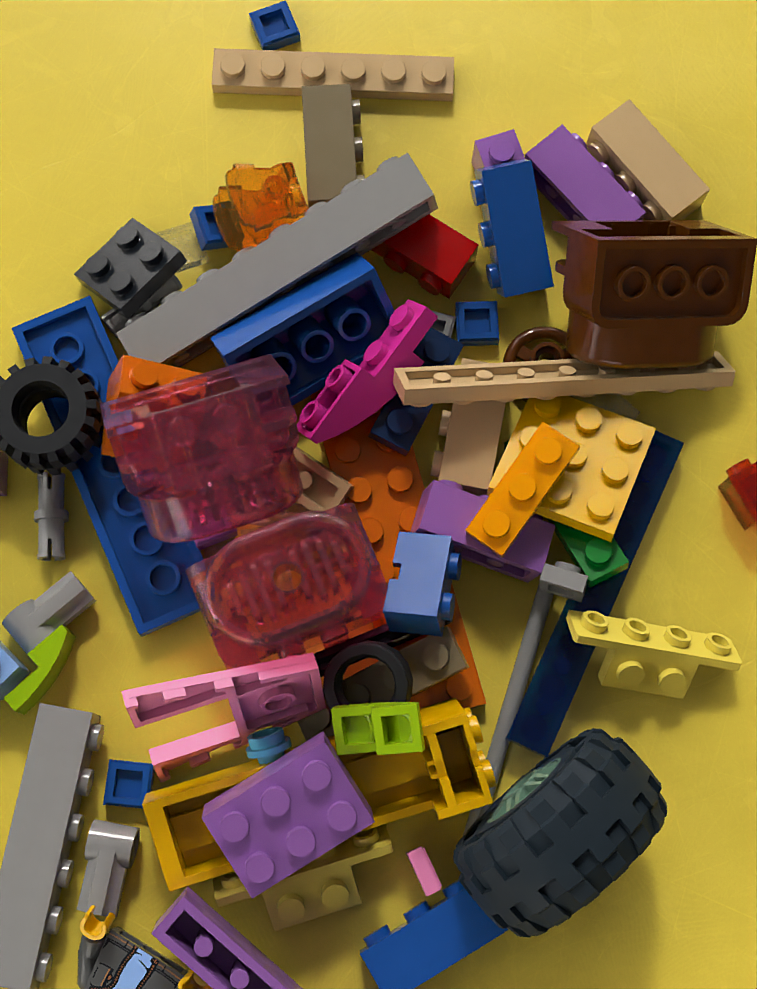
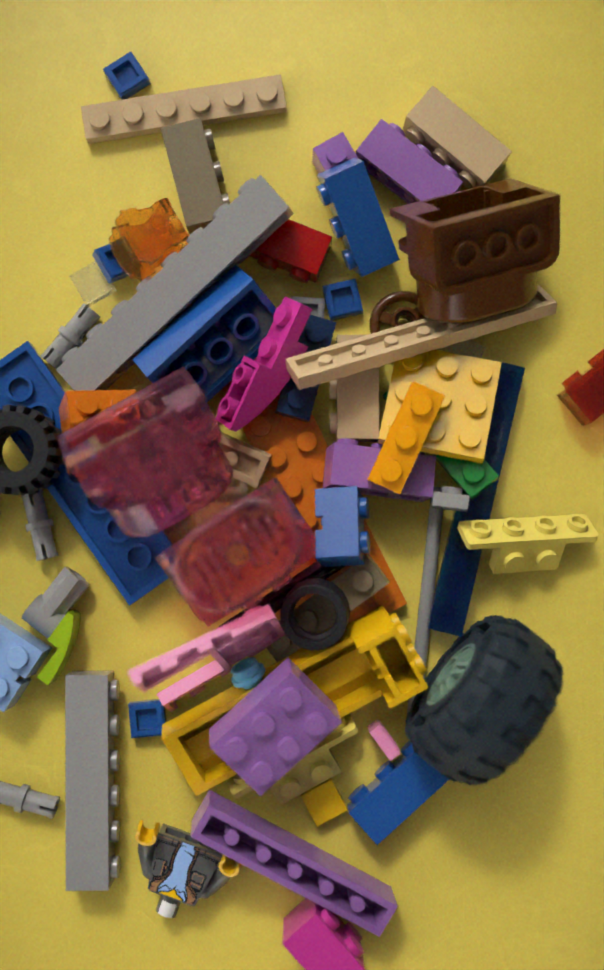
camera: 10 degrees left, 10 degrees up
black plate [74,218,187,319] -> none
light grey piece [77,819,140,917] -> none
lime slope [331,702,425,755] -> none
none -> yellow tile [301,778,348,827]

